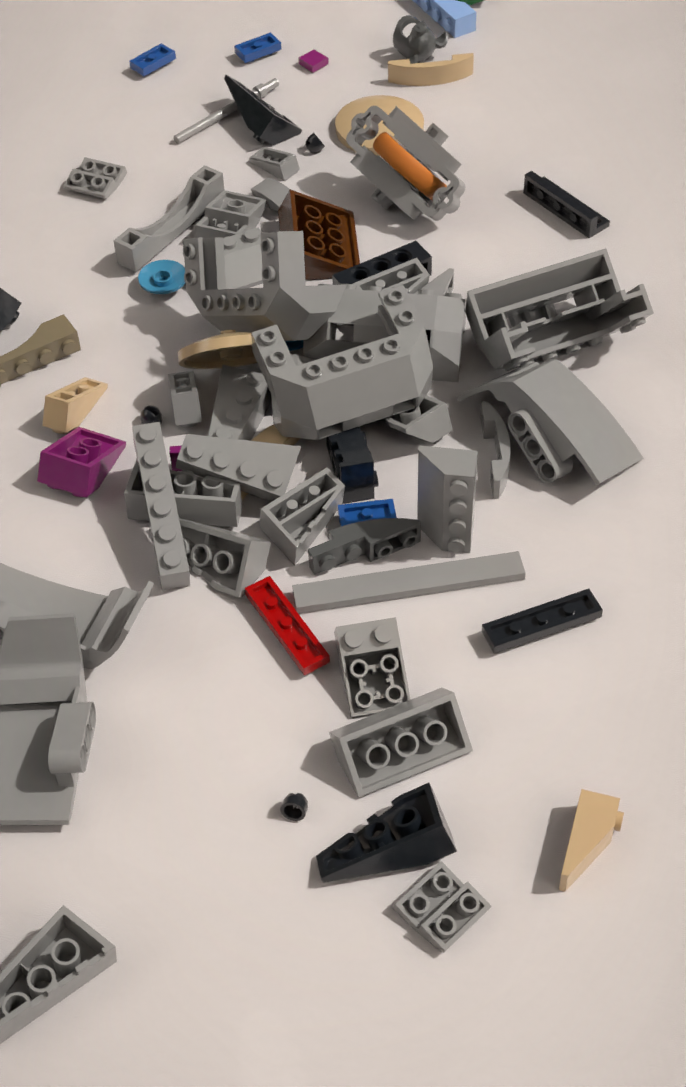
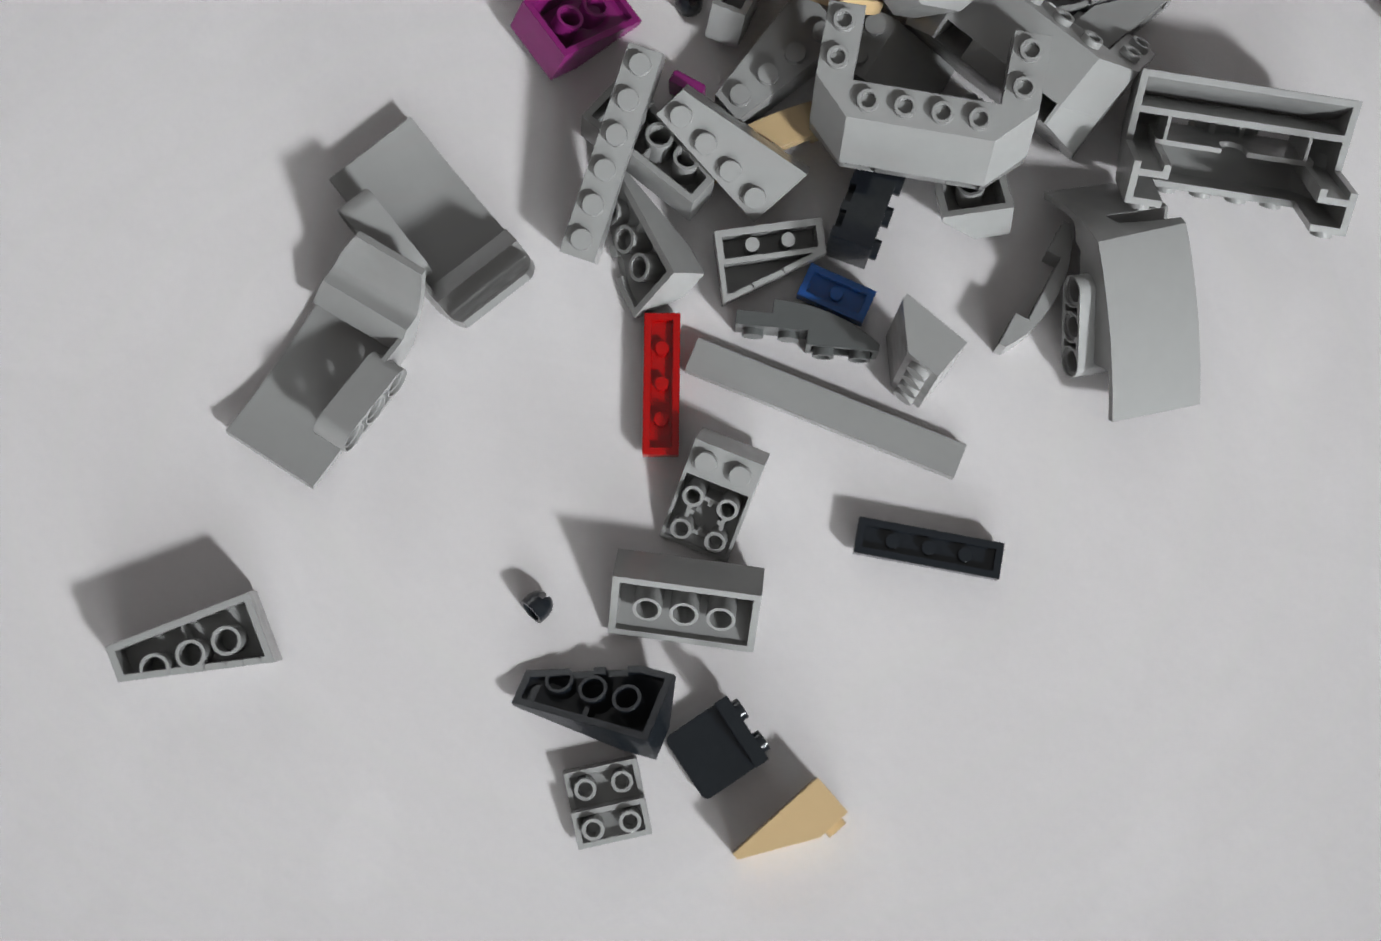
camera: 30 degrees right, 30 degrees up
none -> black bracket [667,695,770,799]

